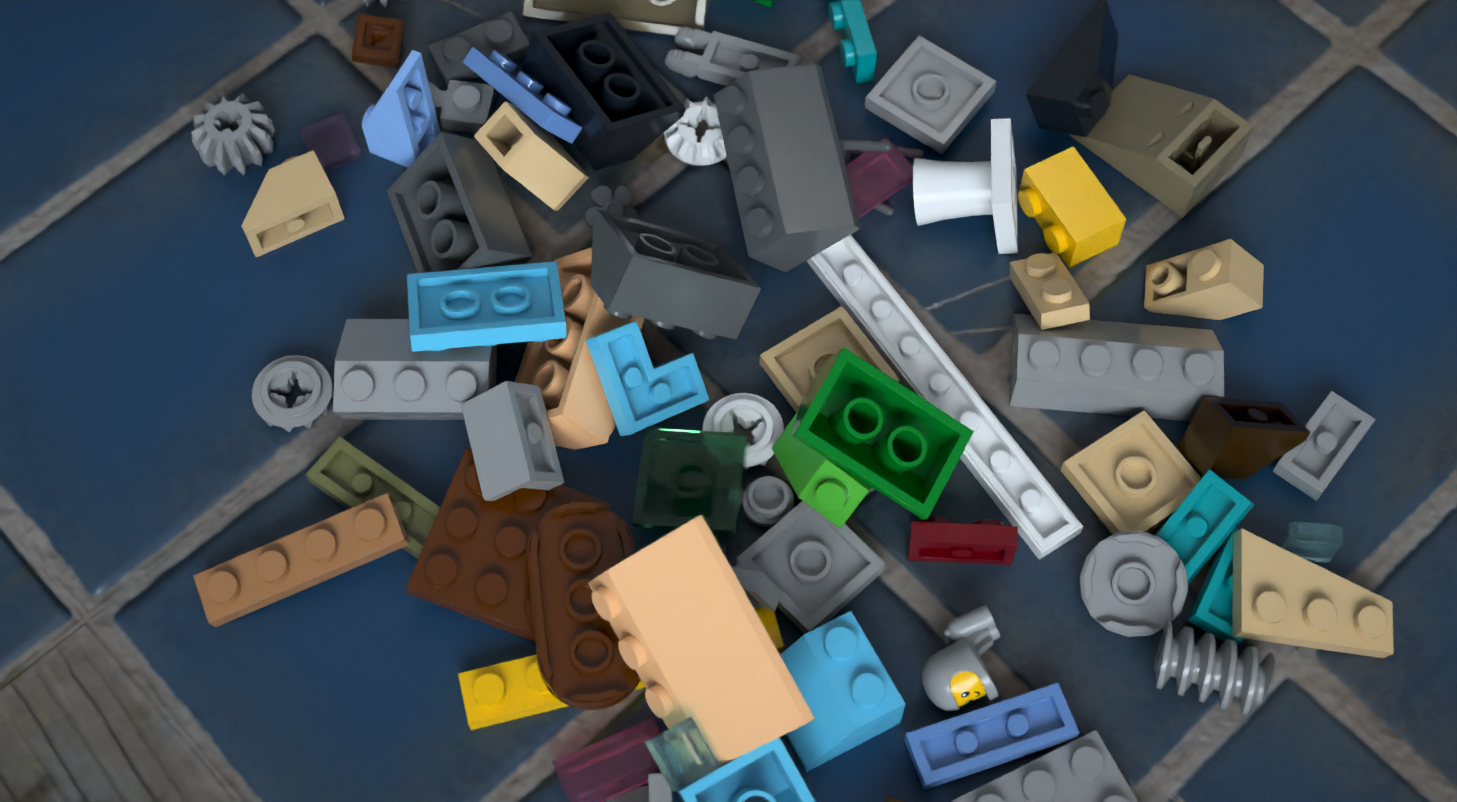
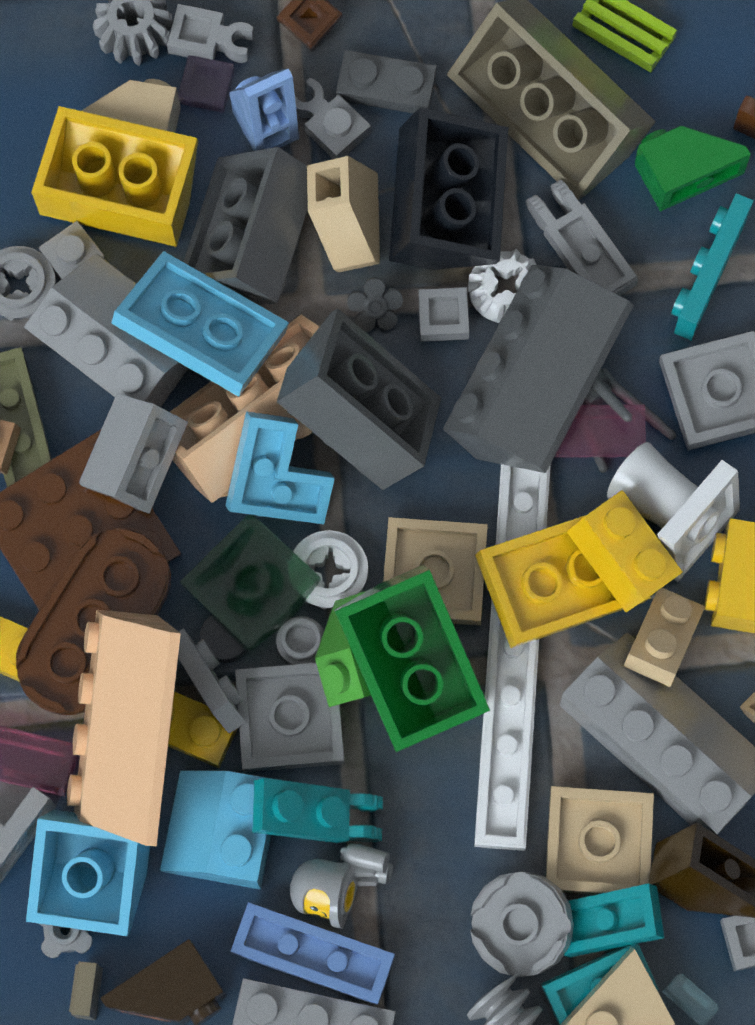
camera: 40 degrees right, 10 degrees up
medium blue plate [463,47,582,143] -> none
clear light blue tile [645,717,720,792] -> none
dark red plate [907,517,1018,565] -> none
none -> yellow slope [31,106,198,247]
none -> light grey plate [38,221,106,280]
none -> light grey plate [167,4,254,63]
none -> teal hinge [252,778,383,843]
none -> light grey plate [418,287,469,342]
none -> yellow plate [475,515,651,648]
none -> yellow brick [567,490,683,612]

